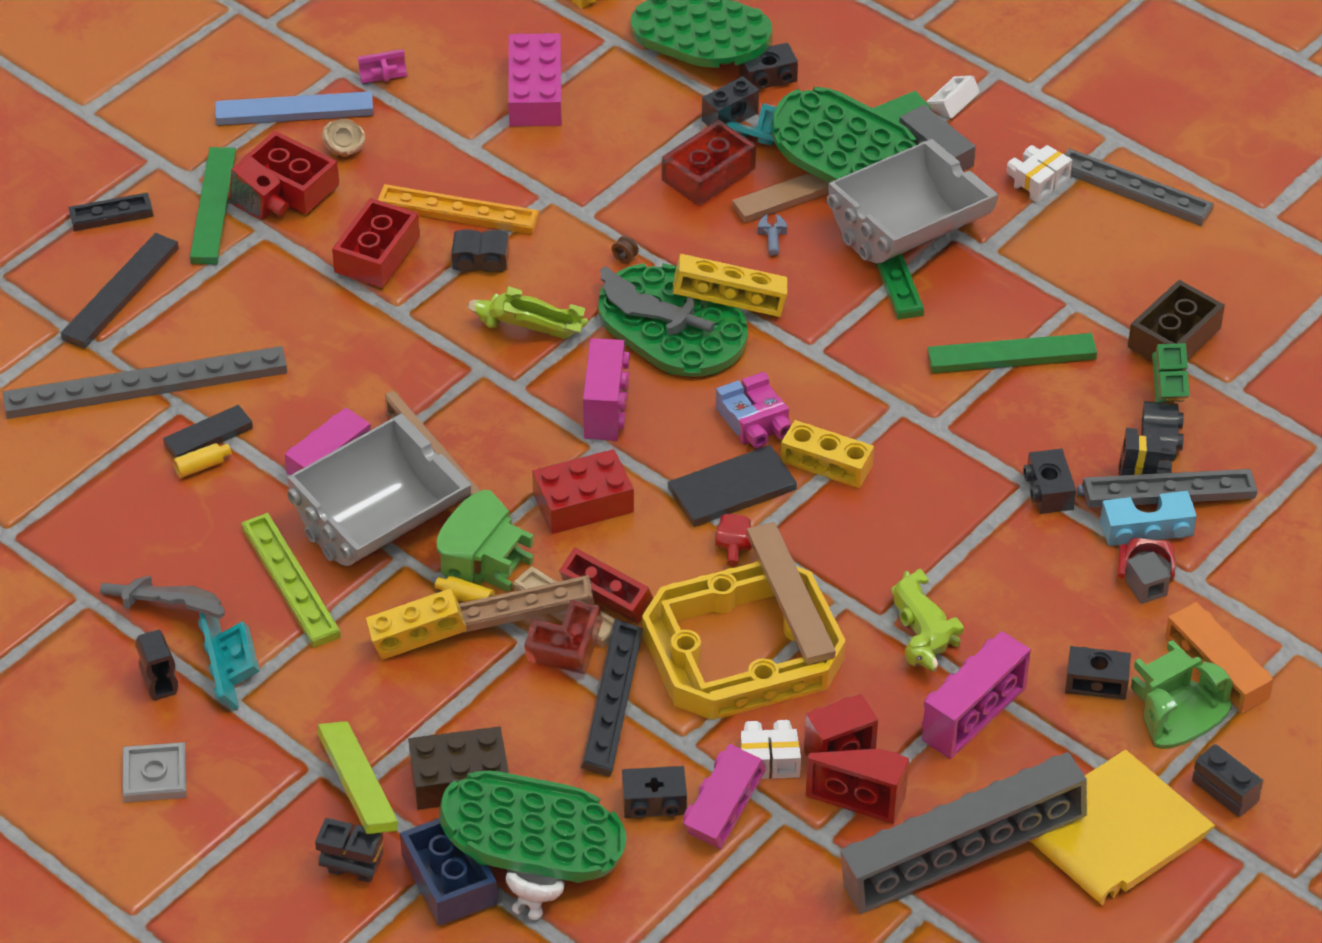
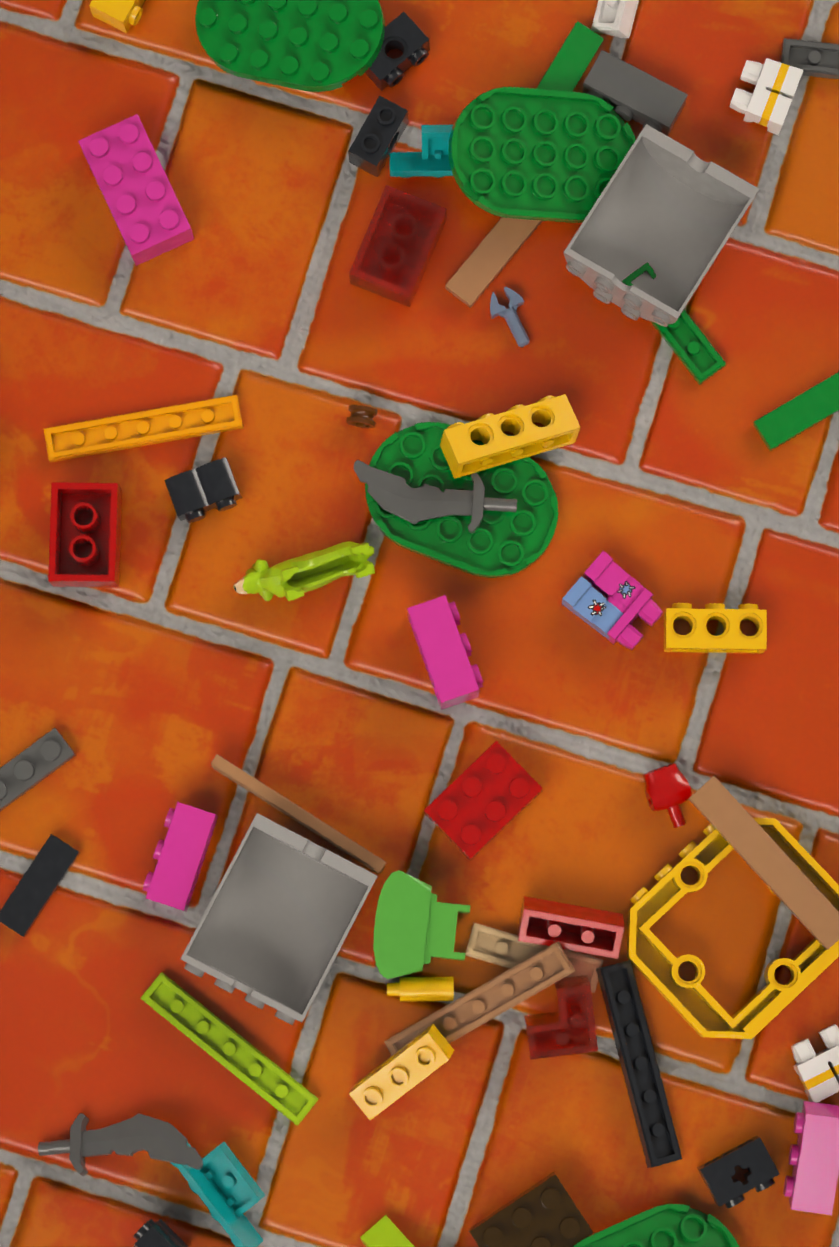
camera: 20 degrees left, 35 degrees up
yellow cylinder [173,443,232,478] -> none
black tile [668,445,797,527] -> none

